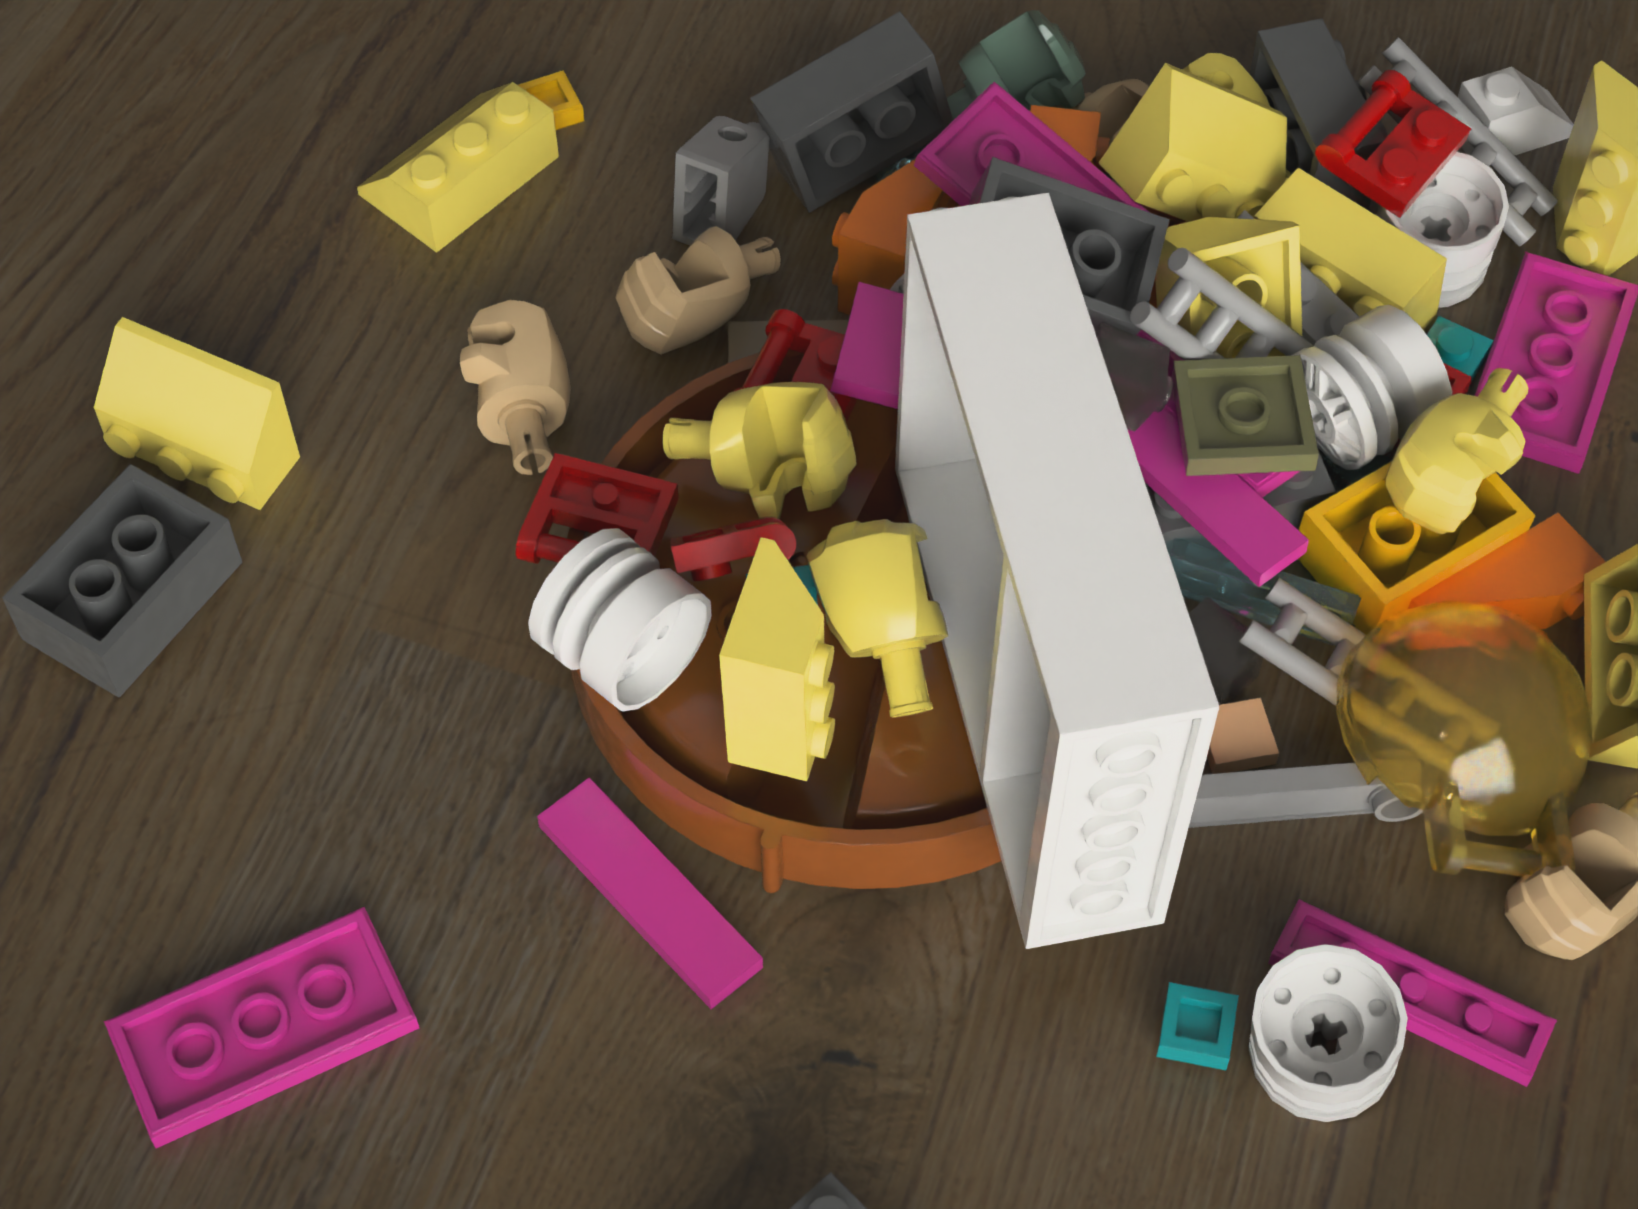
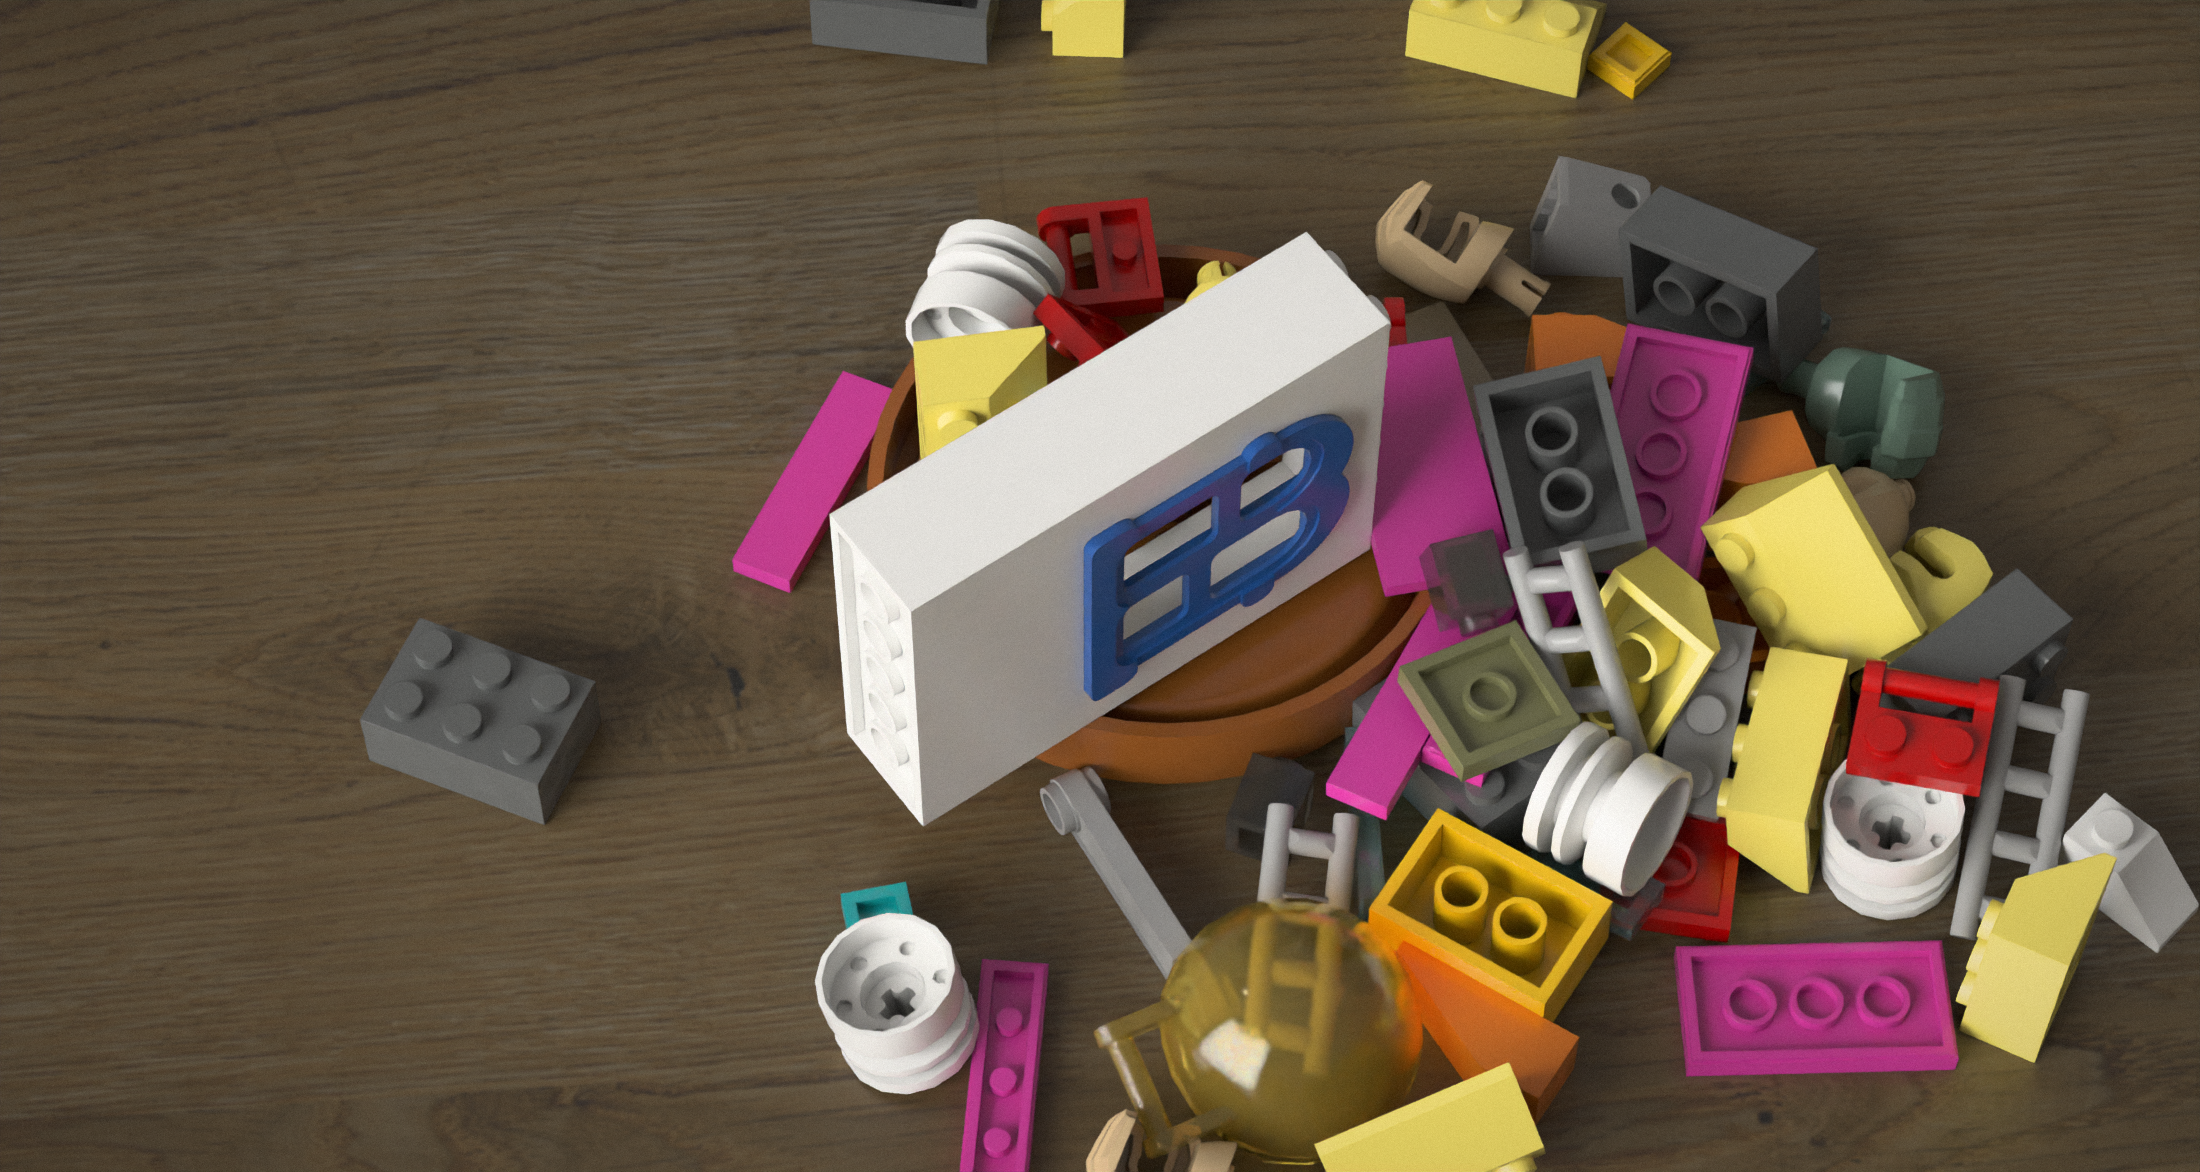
camera: 65 degrees right, 0 degrees up
dark pink tile [104,907,419,1148] -> none
tan piece [460,300,571,475] -> none
light nougat tile [1207,697,1279,774] -> none
light yellow piece [1386,368,1529,535] -> none
teal plate [1427,316,1493,384] -> none

